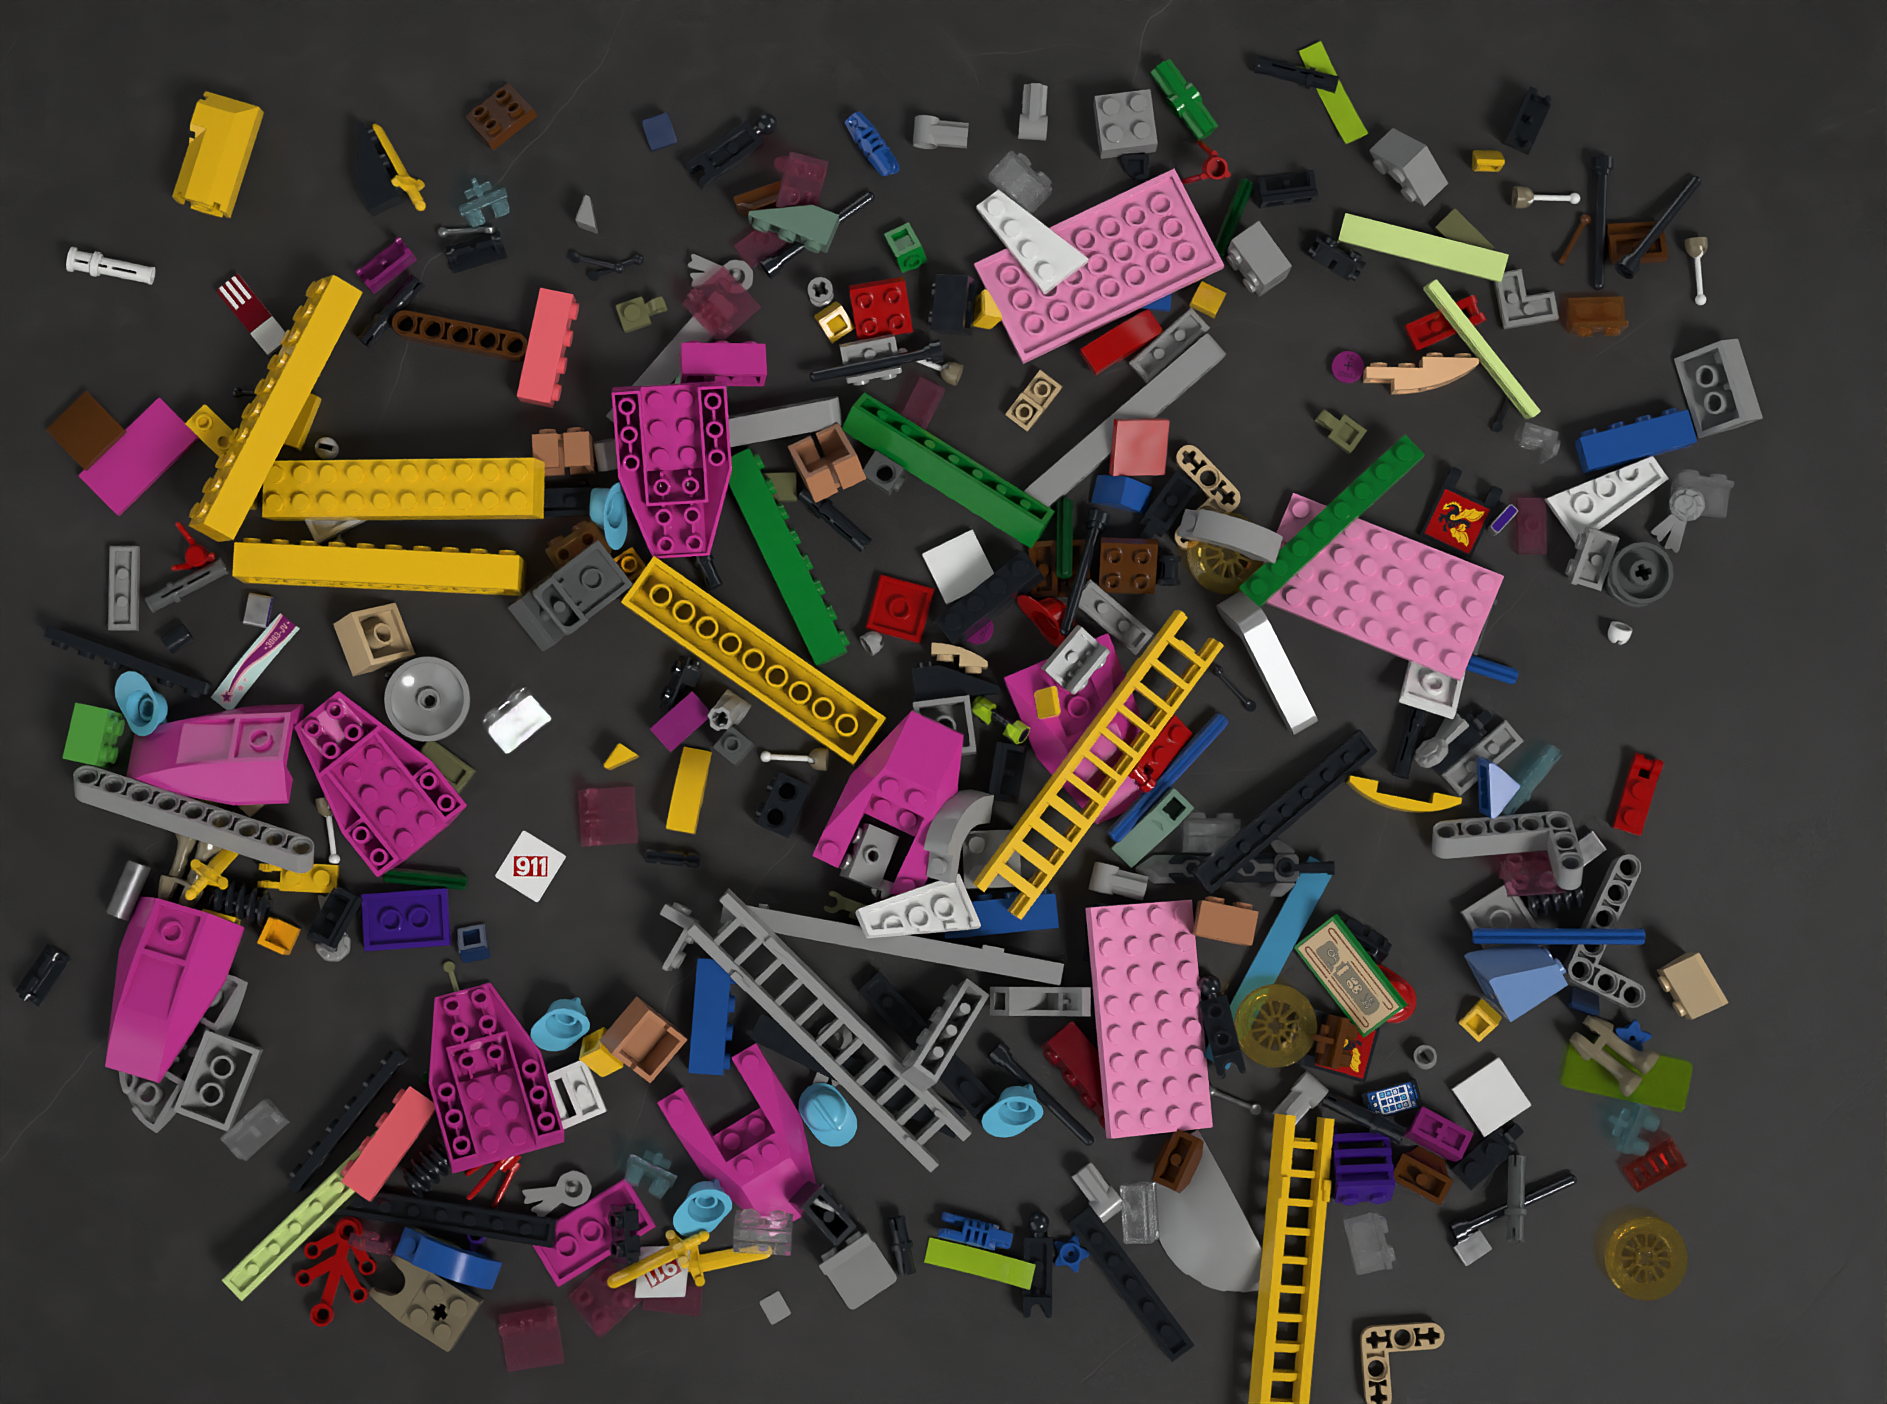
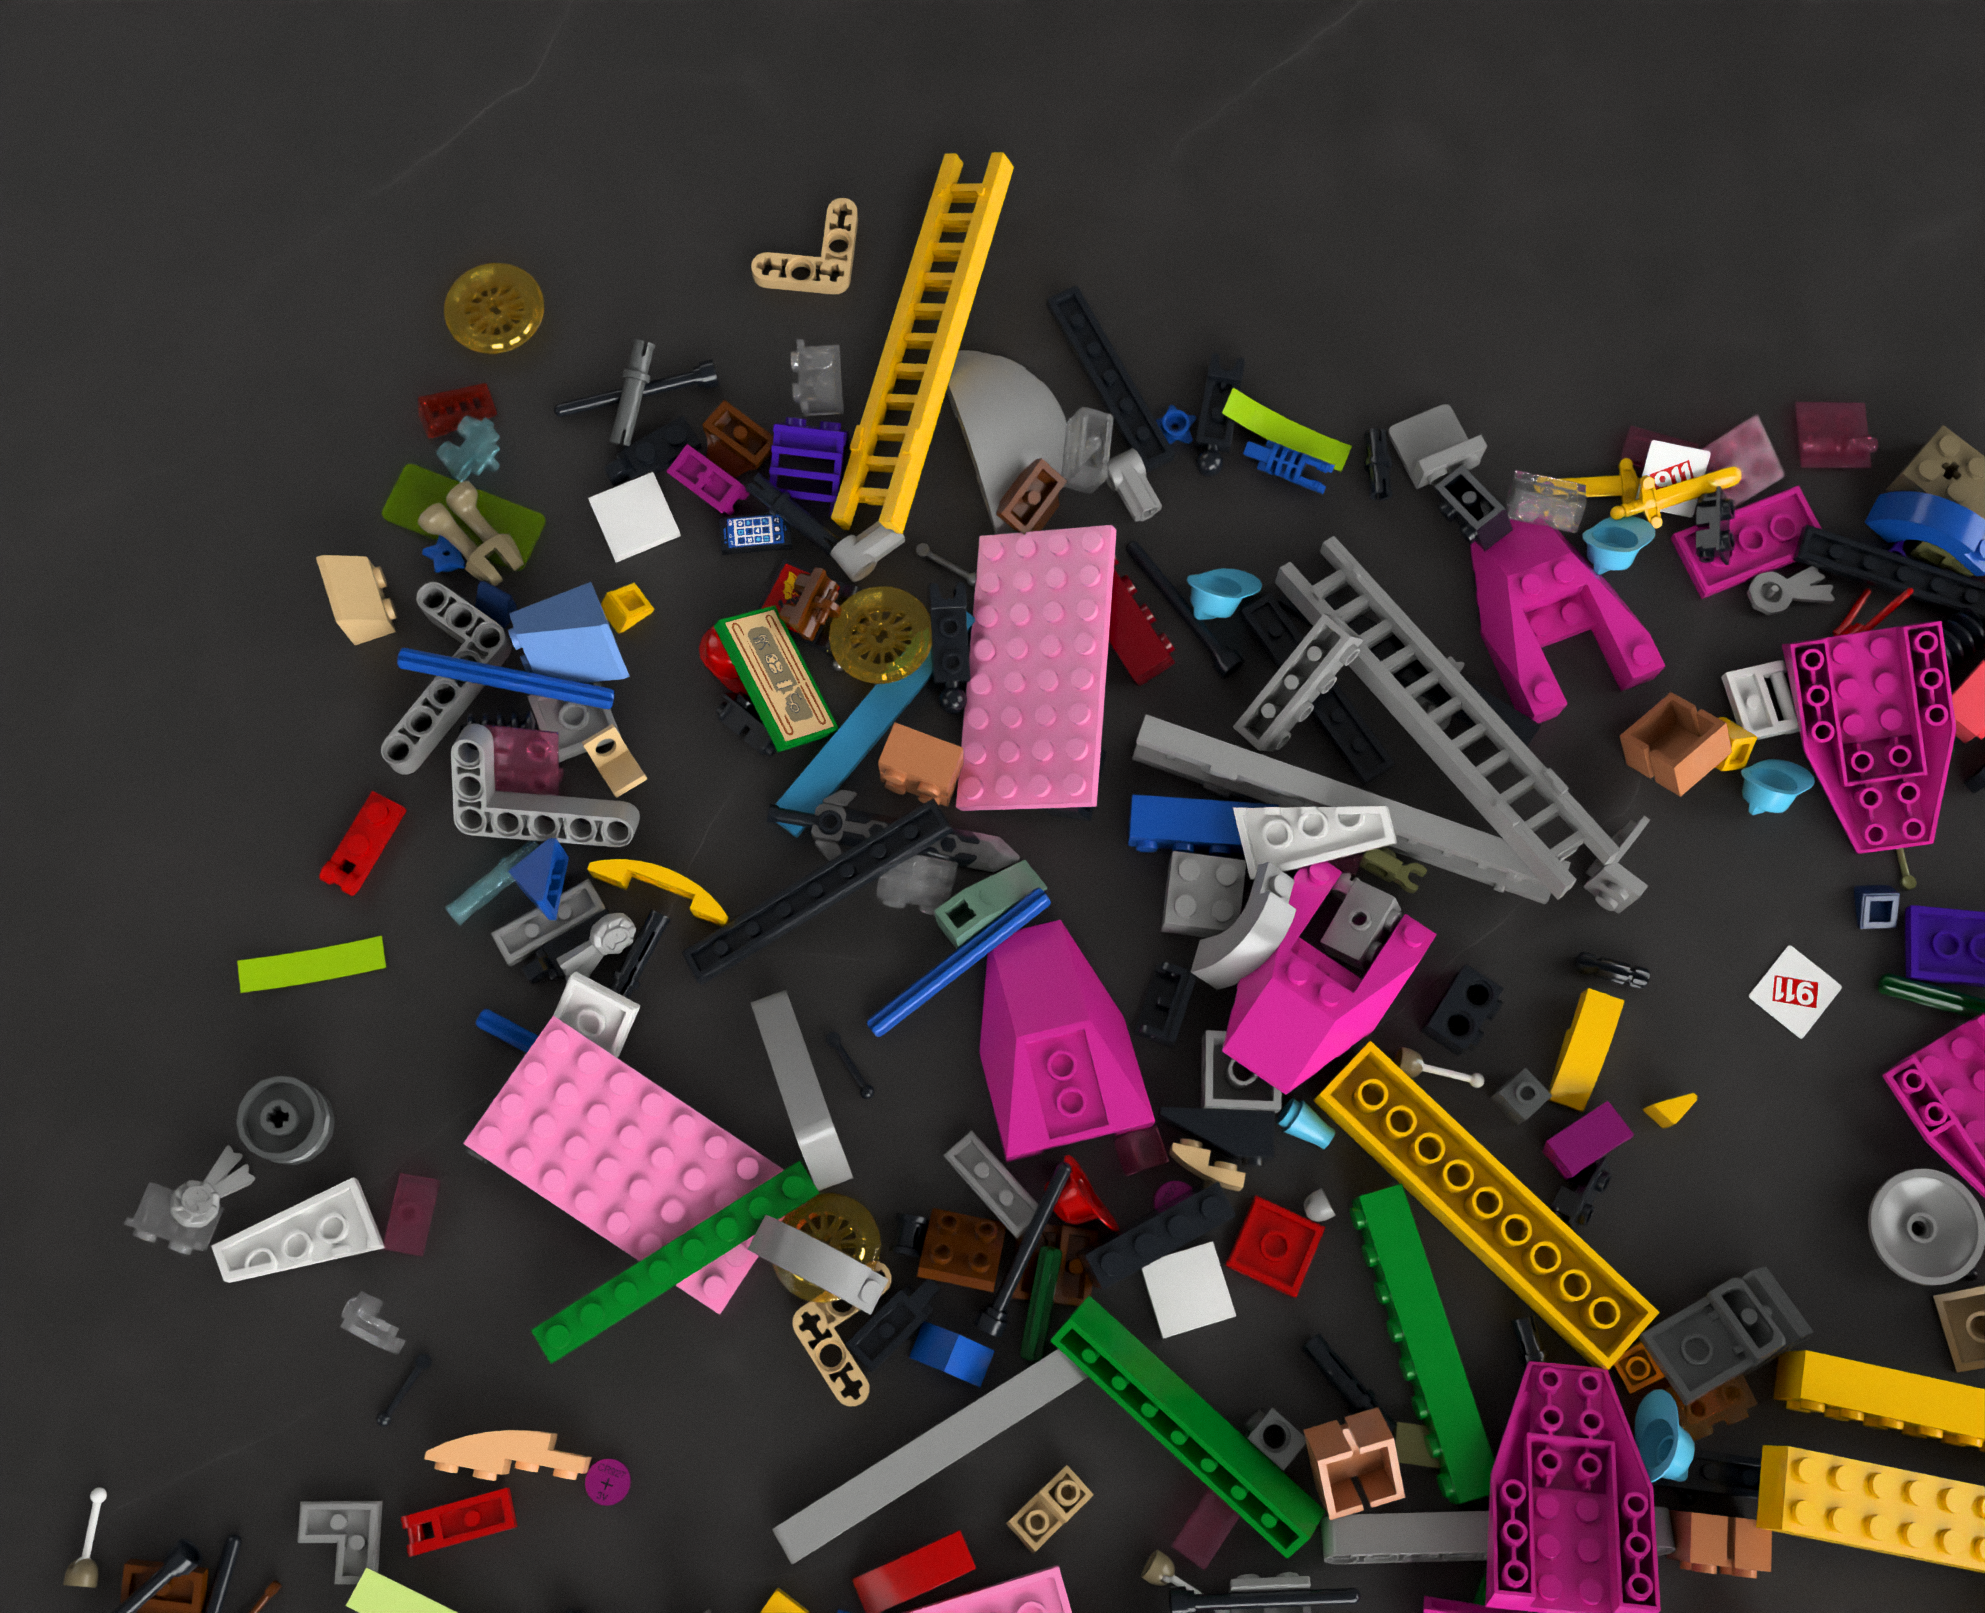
camera: 170 degrees left, 10 degrees down
olive tile [419,741,476,794] -> none
clear bracket [482,687,551,754] -> none
clear pink hinge [578,786,638,847] -> none
clear light blue hips [624,1147,677,1199] -> none
blue brick [688,958,737,1075] -> none
light grey piece [708,689,751,731] -> none
light grey sticker [760,1291,791,1325] -> none
medium azure piece [799,1083,857,1147] -> none
lime piece [971,696,1030,745] -> none
yellow ladder [972,610,1224,920] -> none
light grey arch [990,987,1091,1016] -> none
yellow slope [1034,686,1061,719] -> none
light grey bracket [1041,625,1110,695] -> none
light grey piece [1088,862,1148,900] -> none
tile [1109,418,1170,476] -> none
red plate [1128,715,1193,793] -> none
light grey tile [1129,307,1210,384] -> none
olive plate [1315,409,1367,454] -> none
light grey hinge [1414,1045,1437,1070] -> none
flag [1419,467,1503,559] -> none
yellowish green tile [1423,279,1541,419] -> none
flat silver piece [1452,1229,1492,1266] -> none
dark purple piece [1487,505,1518,536] -> none
light grey bracket [1565,526,1620,591] -> none
clear orange bracket [1566,296,1629,337] -> none
blue brick [1574,407,1697,474] -> none
flat silver piece [1578,831,1606,866] -> none
white hinge [1608,621,1633,645] -> none
light grey slope [1674,339,1763,438] -> none
none -> lime sticker [237,936,386,993]
none -> tan bracket [582,724,647,798]
none -> clear pink slope [1114,1126,1169,1176]
none -> medium azure cone [1277,1098,1335,1149]

